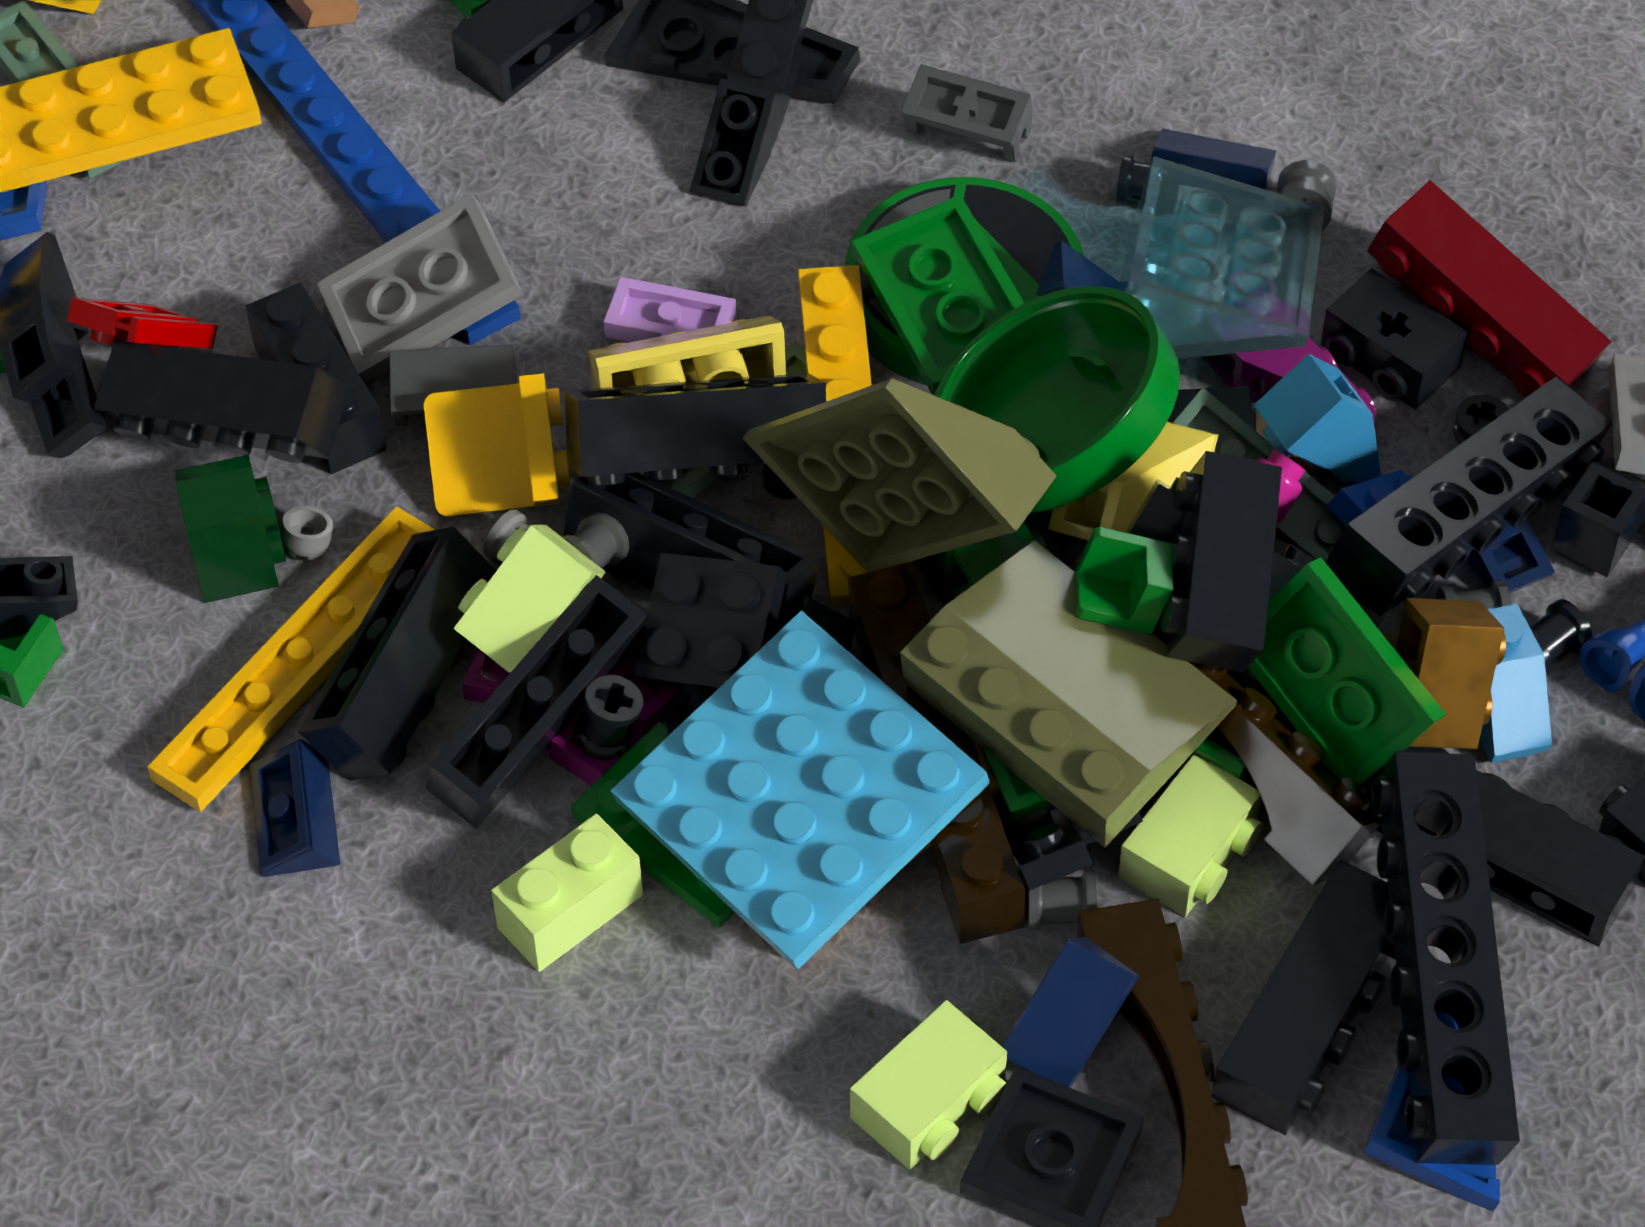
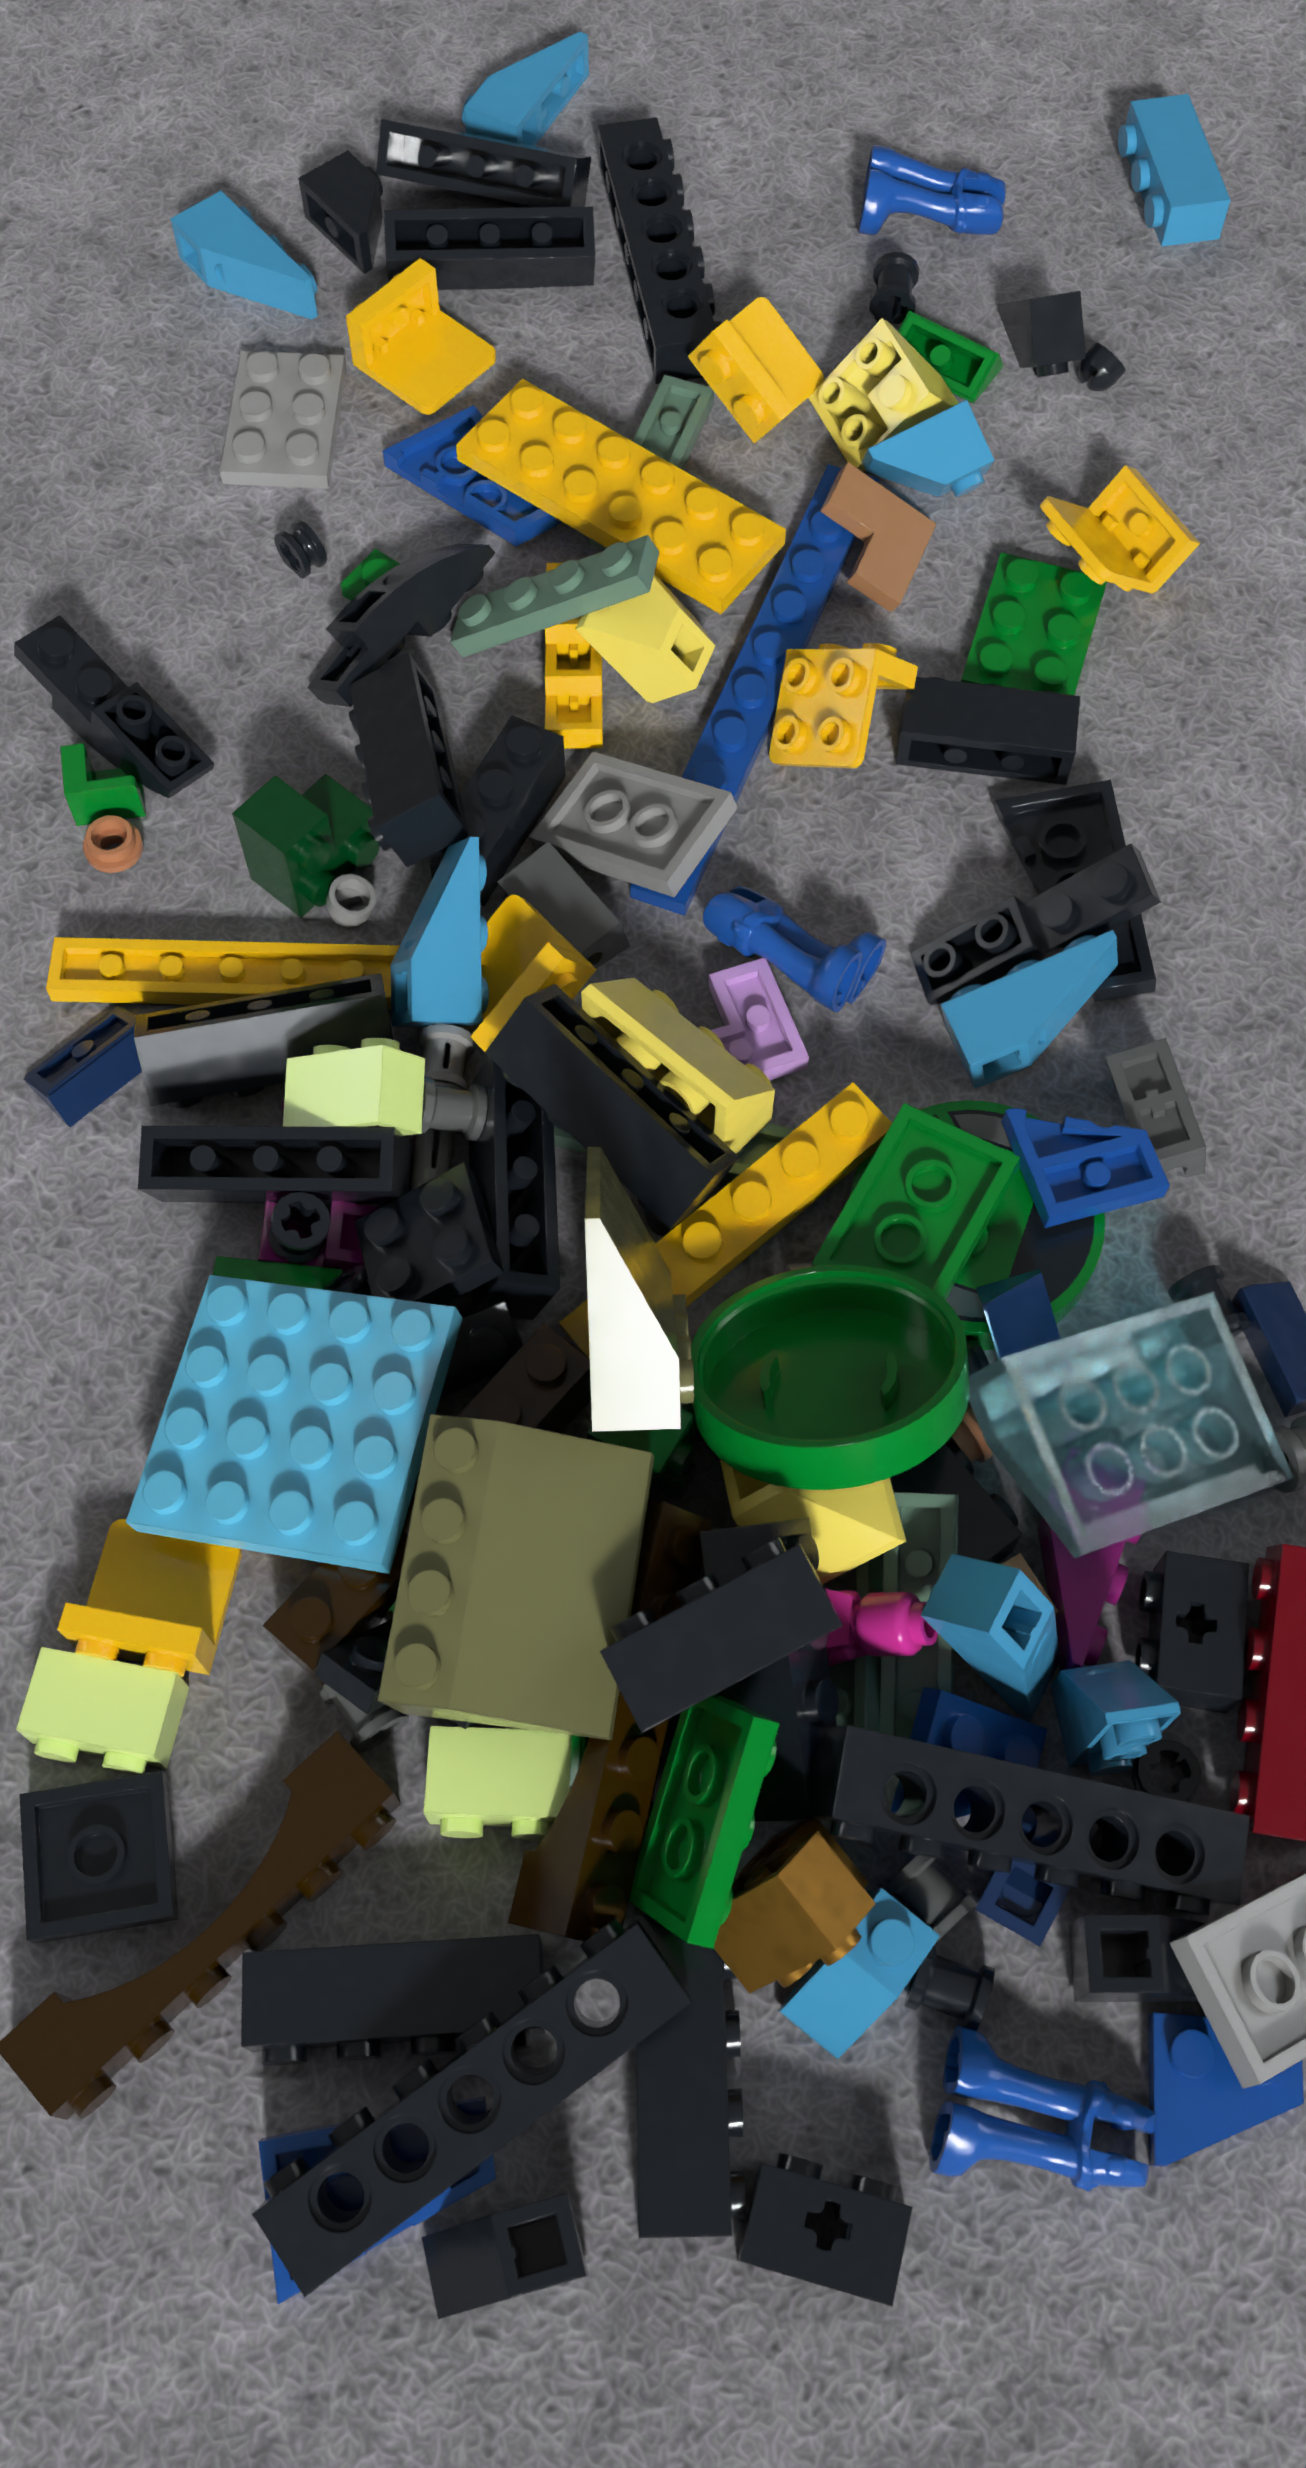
camera: 55 degrees right, 10 degrees up
red plate [67,297,218,349] -> none
yellowish green brick [491,813,643,972] -> none
dark blue slope [1002,937,1140,1087] -> none
green panel [1075,527,1173,635] -> none
none -> yellow bracket [57,1519,242,1677]
none -> nougat plate [83,815,143,873]
none -> dark azure slope [390,837,489,1028]
none -> black slope [421,2193,589,2319]
none -> sand green plate [450,535,659,657]
none -> yellow slope [545,563,603,749]
none -> light yellow slope [575,542,715,703]
none -> blue piece [703,886,886,1012]
none -> yellow bracket [769,643,918,769]
none -> dark azure slope [941,930,1118,1088]
none -> blue wing [1001,1108,1170,1228]
none -> dark azure slope [1050,1660,1181,1776]

